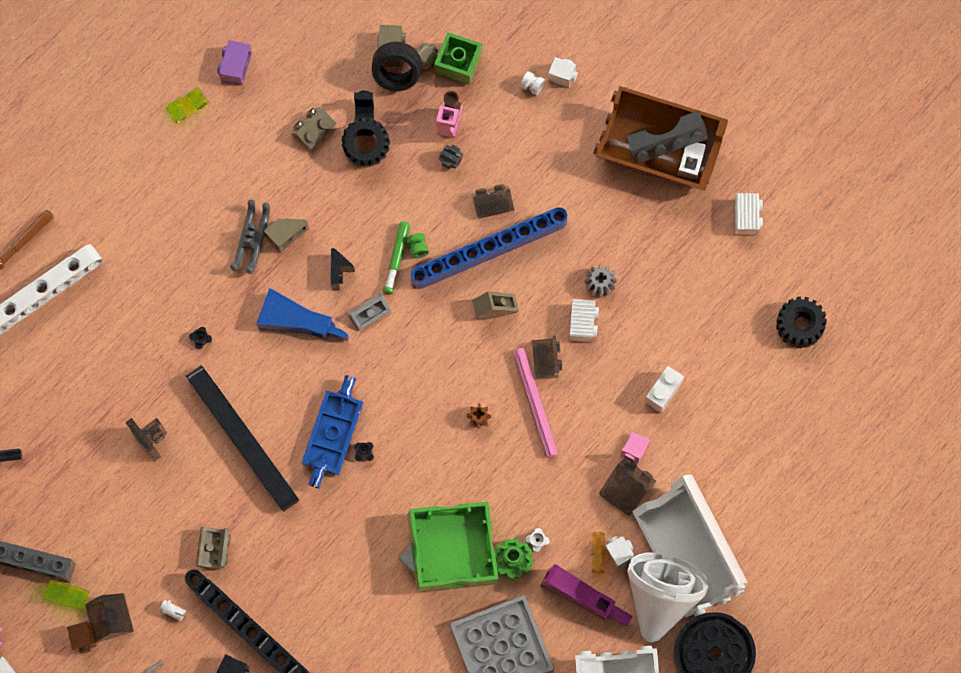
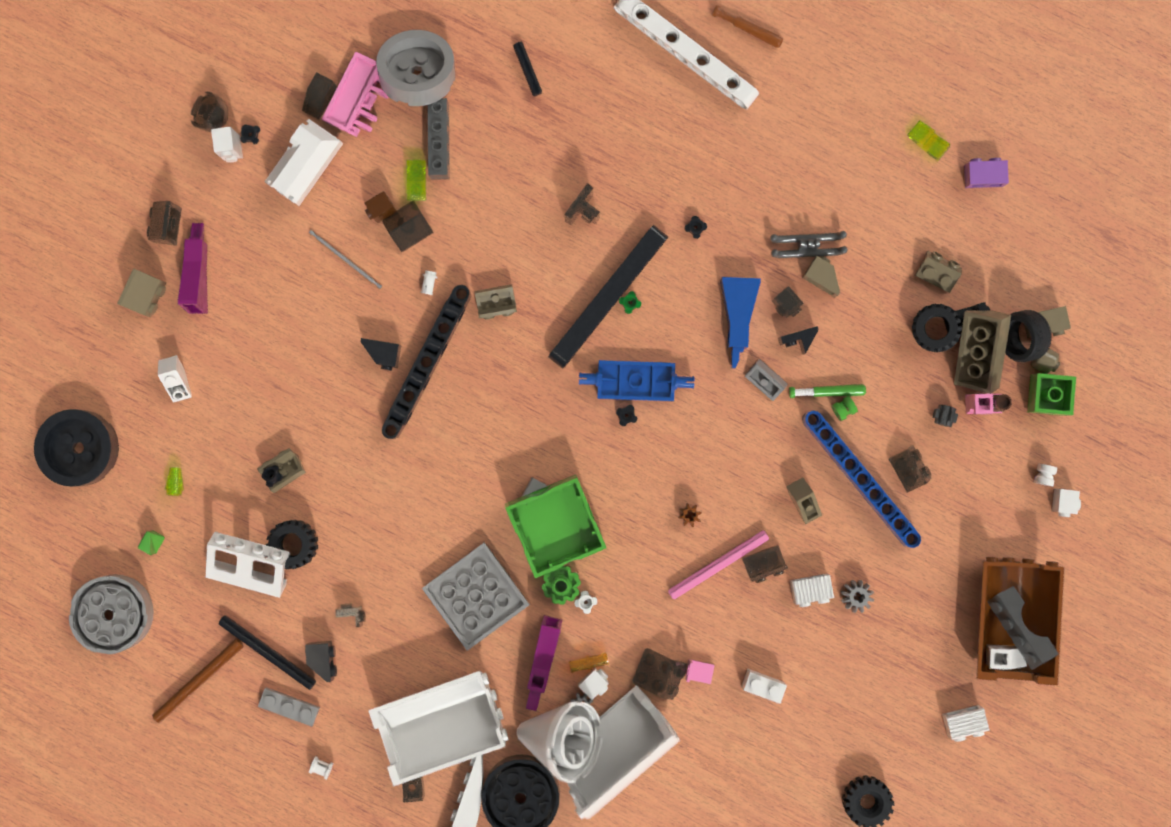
camera: 75 degrees right, 15 degrees up
none -> green plate [619,291,642,314]
none -> clear smoke brick [772,286,804,318]
none -> dark tan slope [954,311,1011,394]

